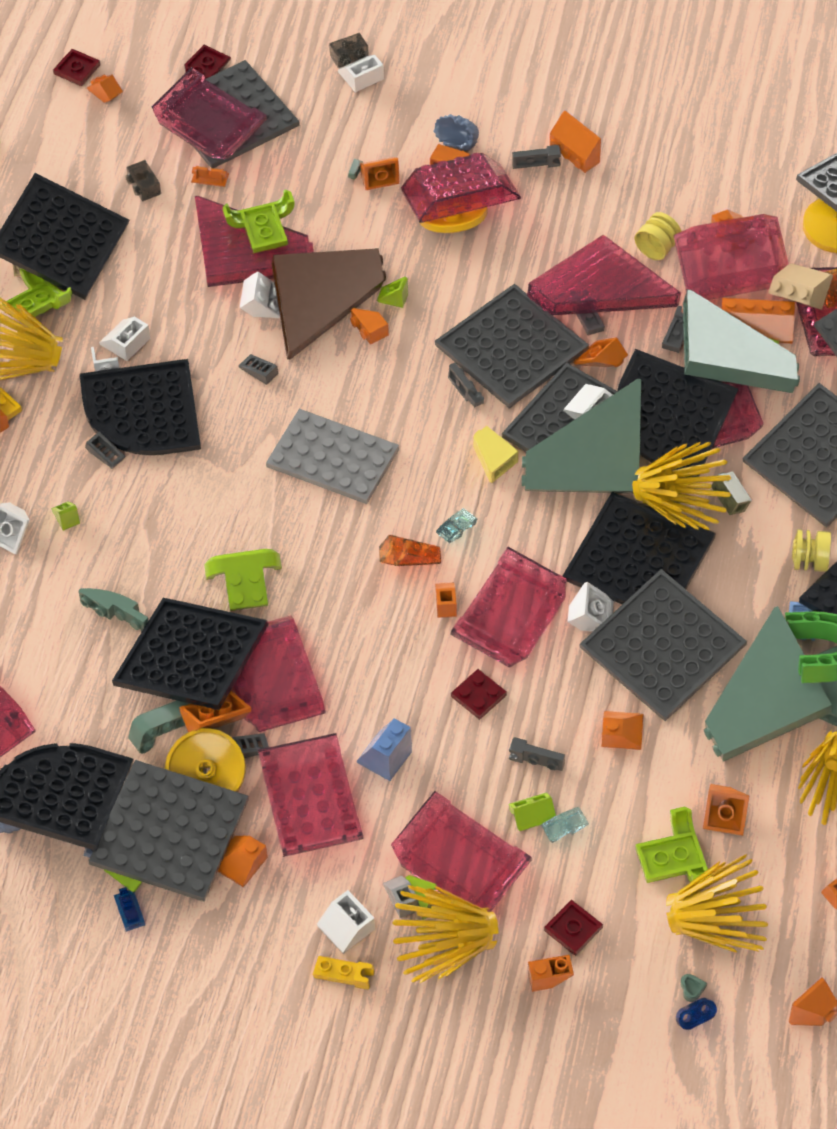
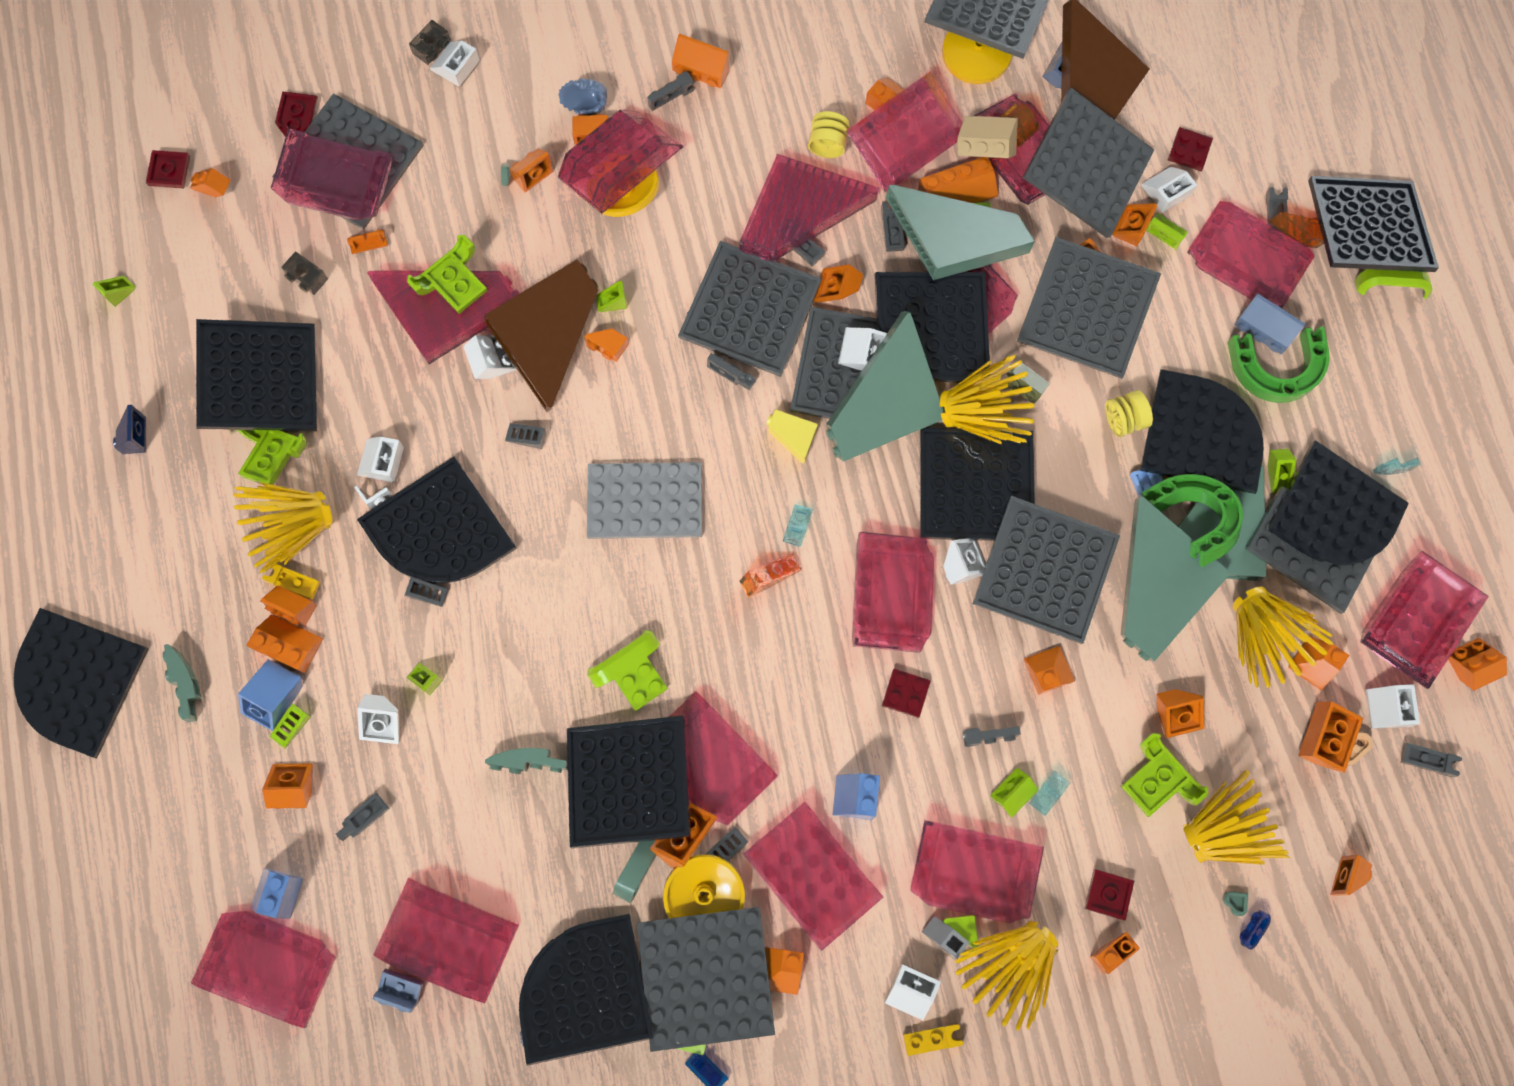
camera: 30 degrees left, 20 degrees up
orange slope [435,582,457,618] -> none

